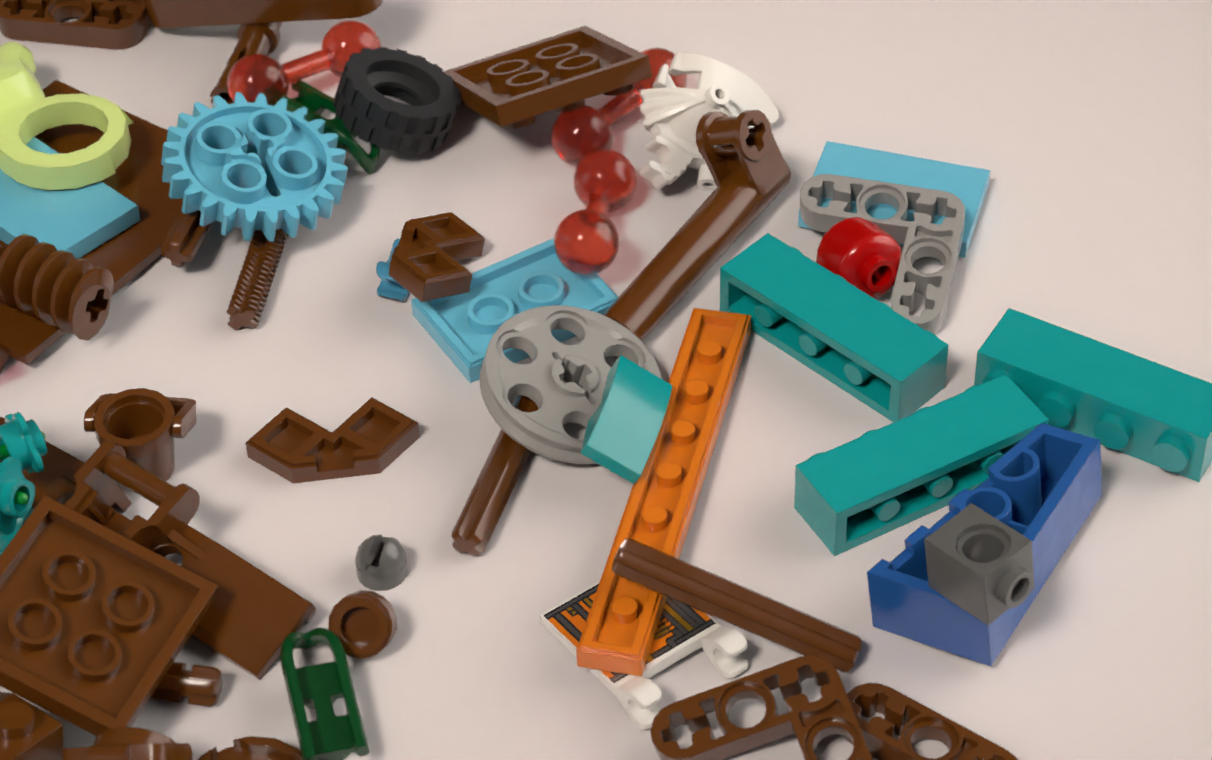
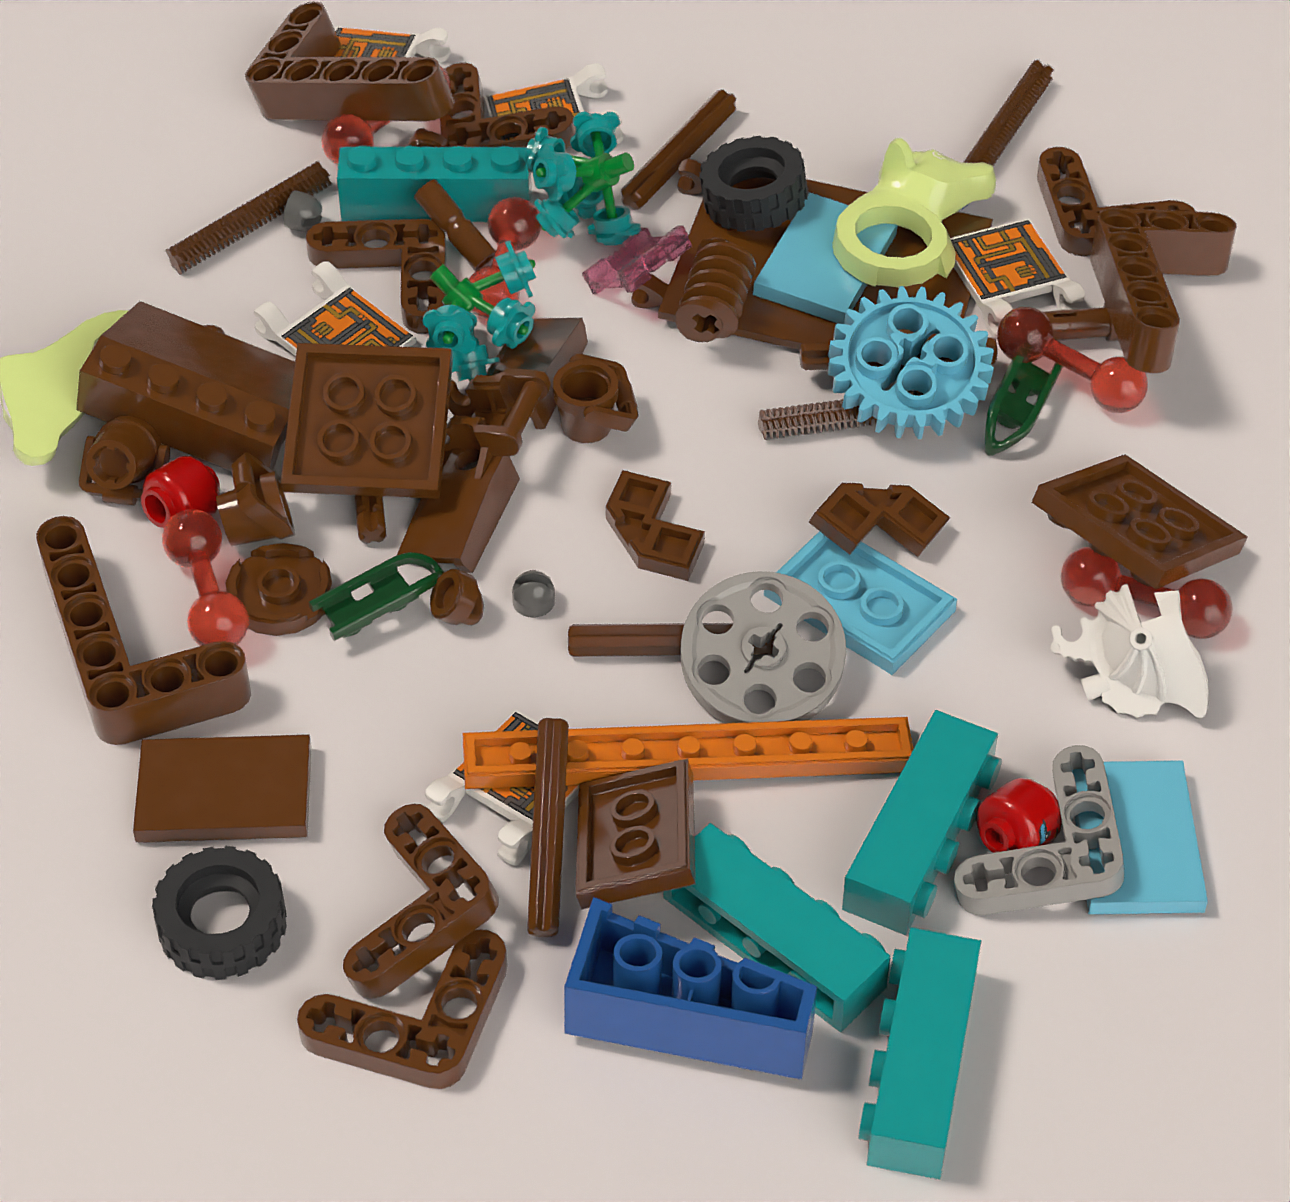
camera: 70 degrees right, 5 degrees up
black tyre [333,47,461,155] -> none
clear red piece [554,149,637,275] -> none
teal slope [580,355,673,484] -> none
reddish brown axle [603,110,791,341] -> none
dark grey brick [924,503,1035,625] -> none
none -> reddish brown tile [575,759,696,910]
none -> flag [950,218,1085,338]

